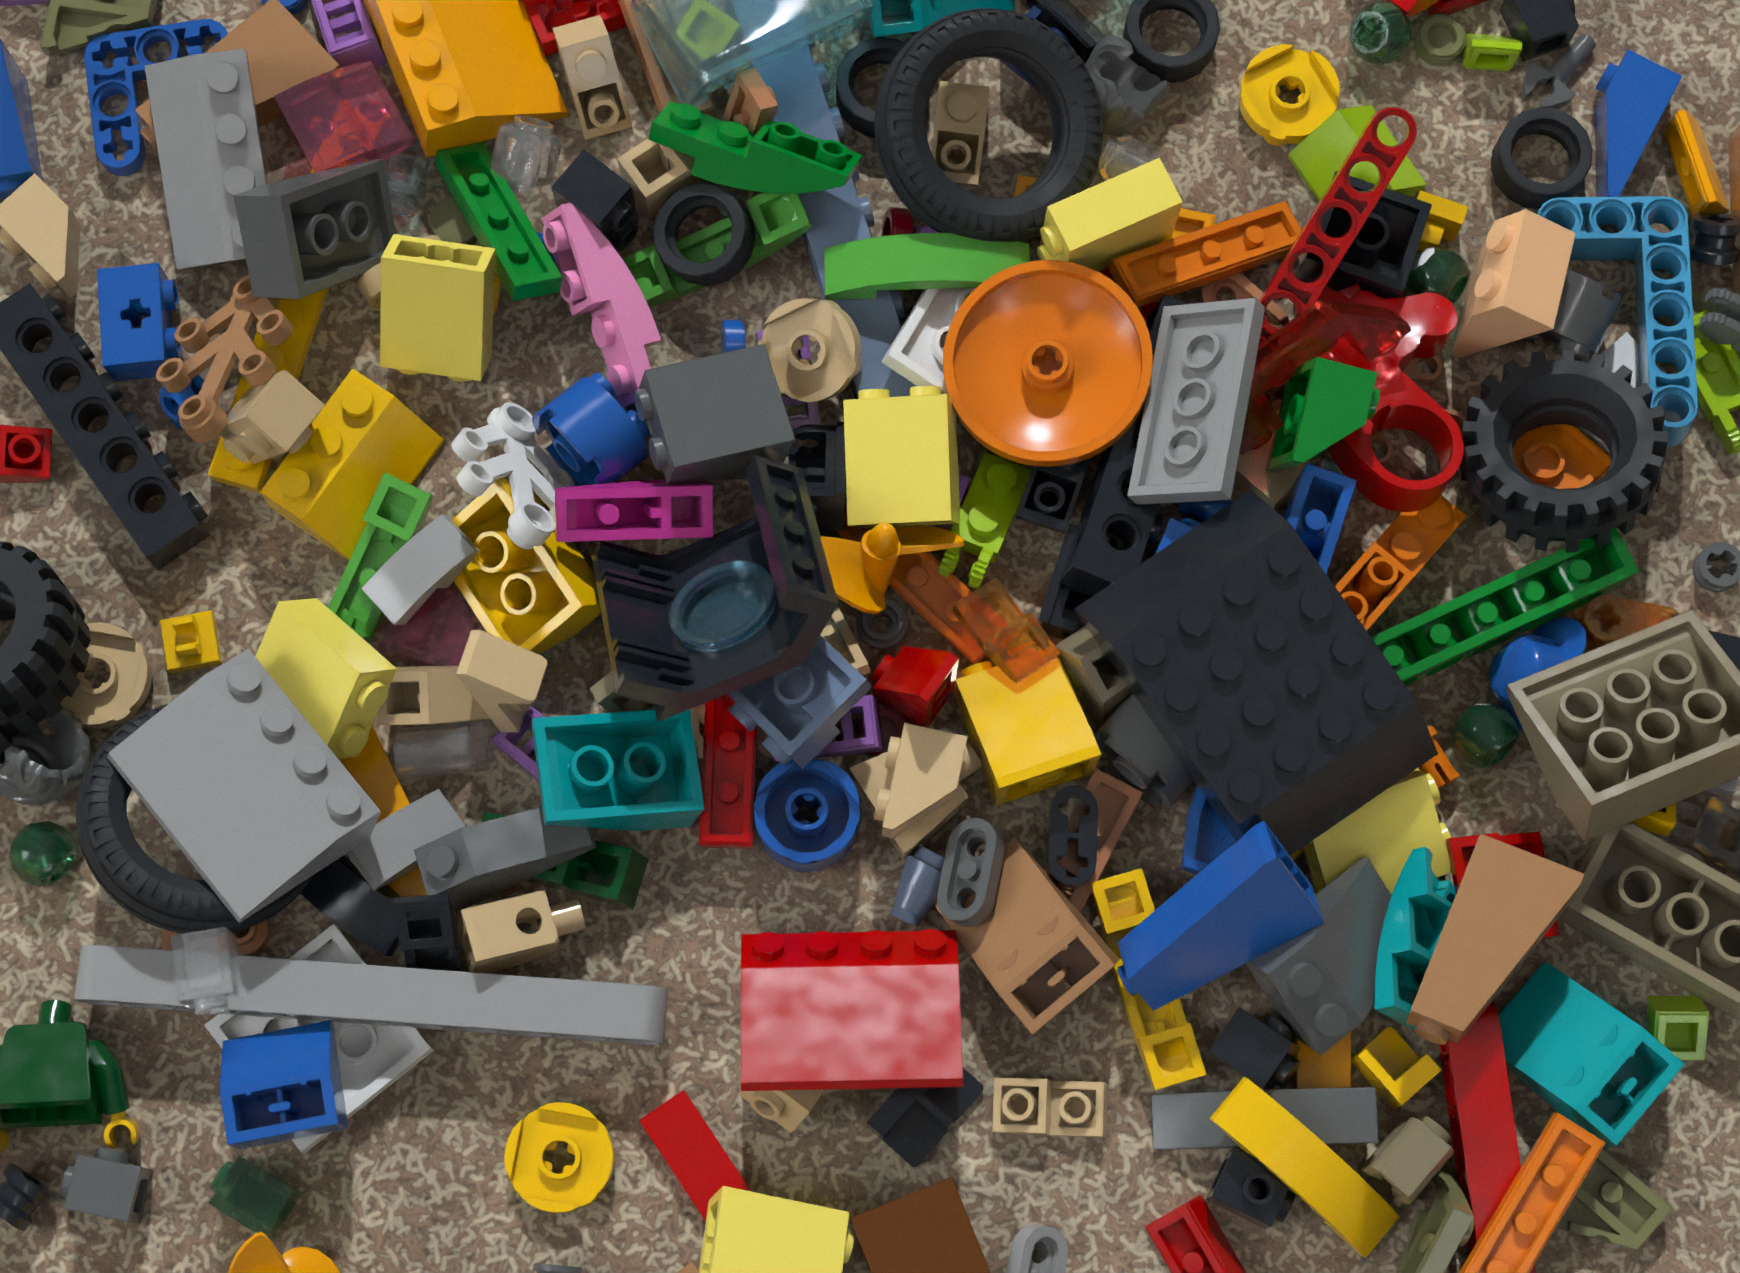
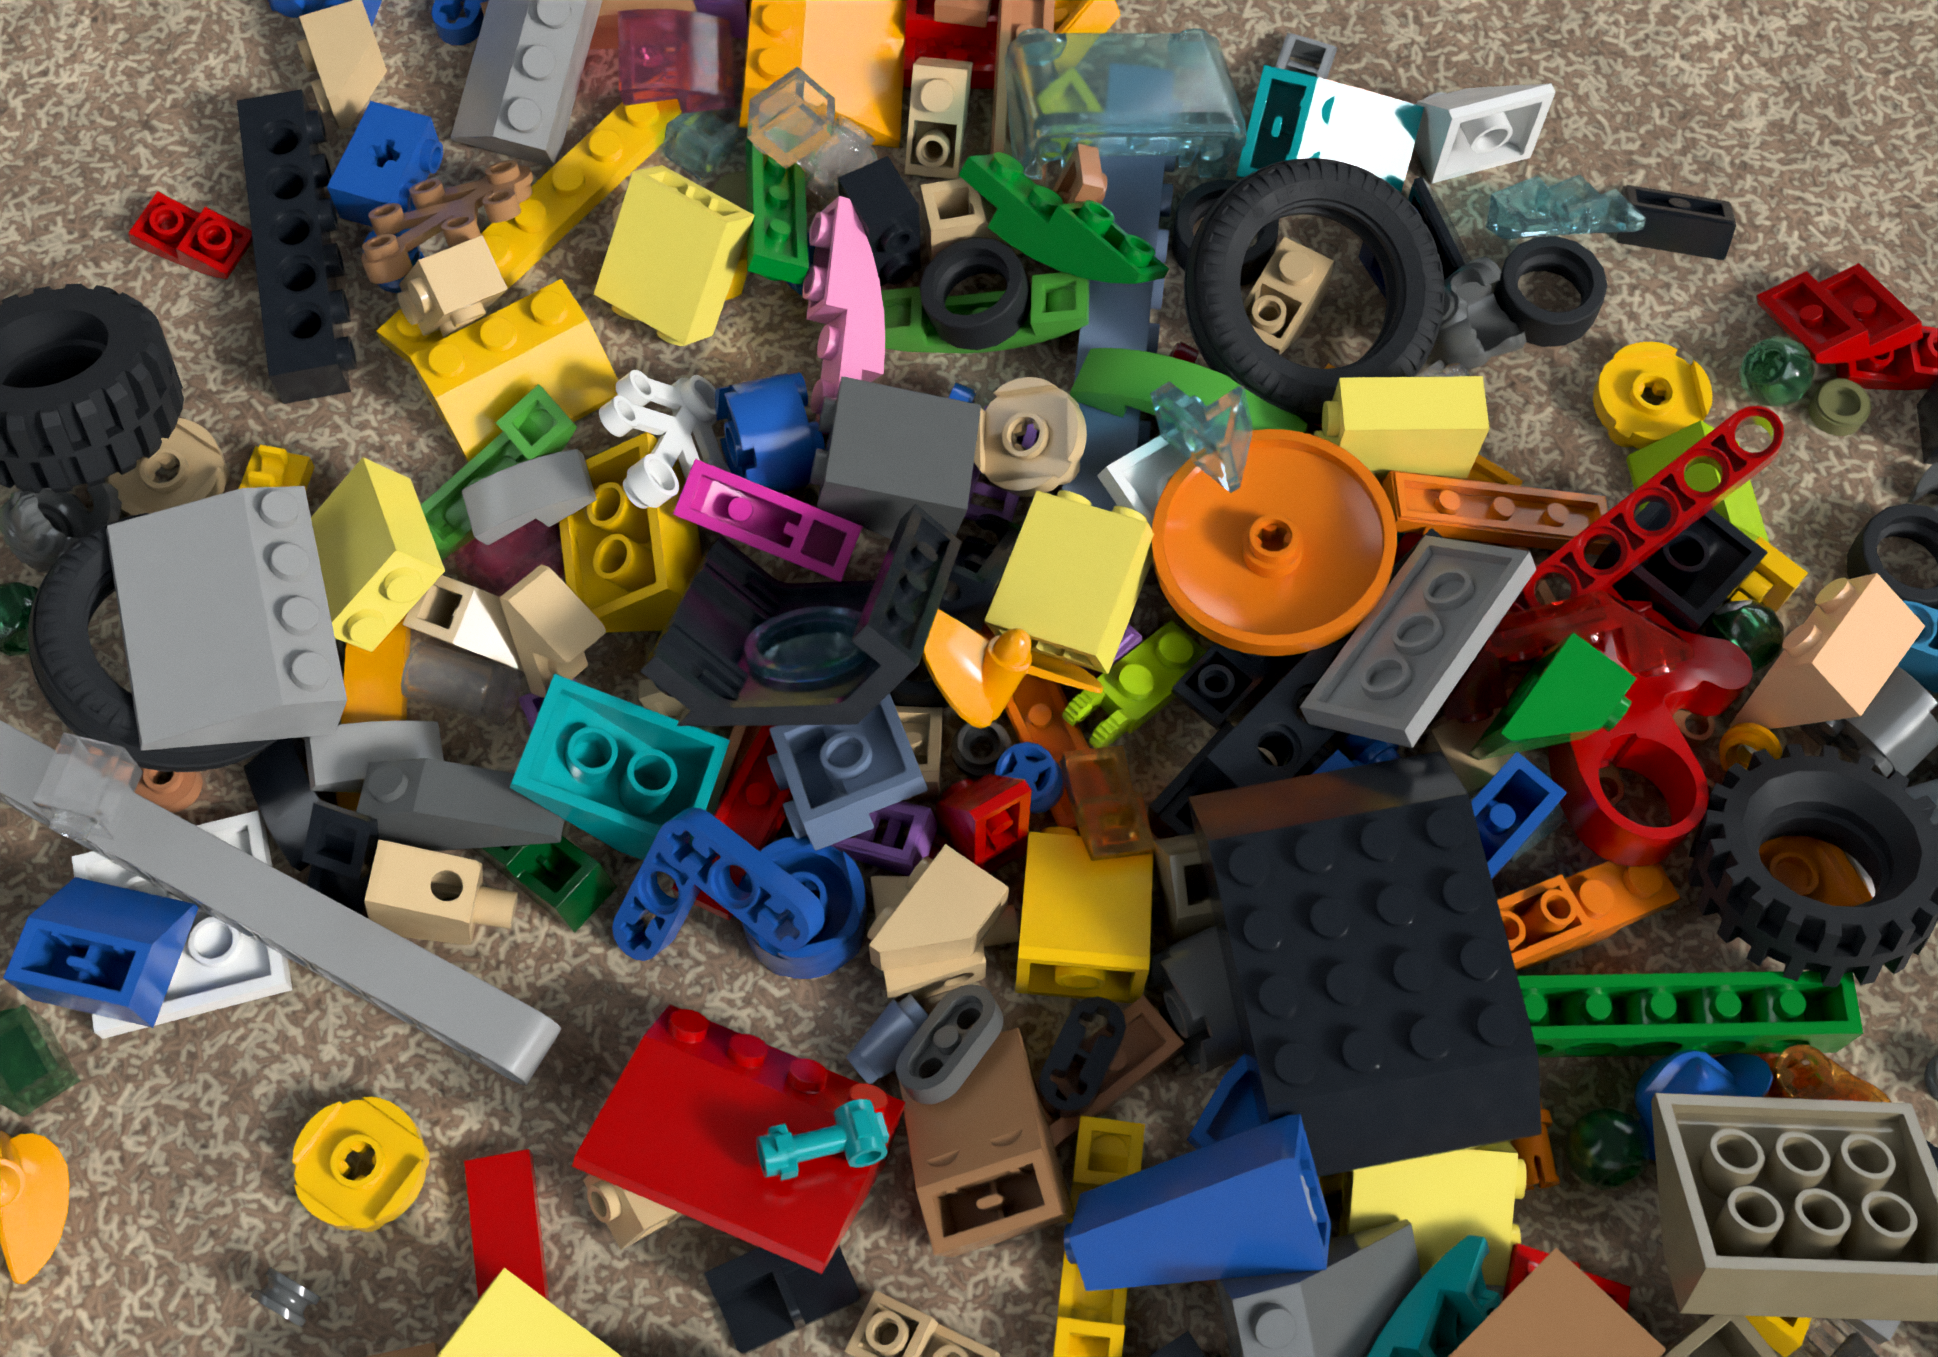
camera: 25 degrees right, 10 degrees down
dark grey slope [234,159,396,299] -> none
lime slope [1462,33,1522,72] -> none
none -> blue beam [612,807,825,961]
none -> clear brick [747,66,835,169]
none -> teal bar [756,1099,889,1181]
none -> blue wheel [995,742,1065,814]
none -> clear light blue slope [1150,381,1253,493]
none -> light orange plate [1719,722,1782,772]

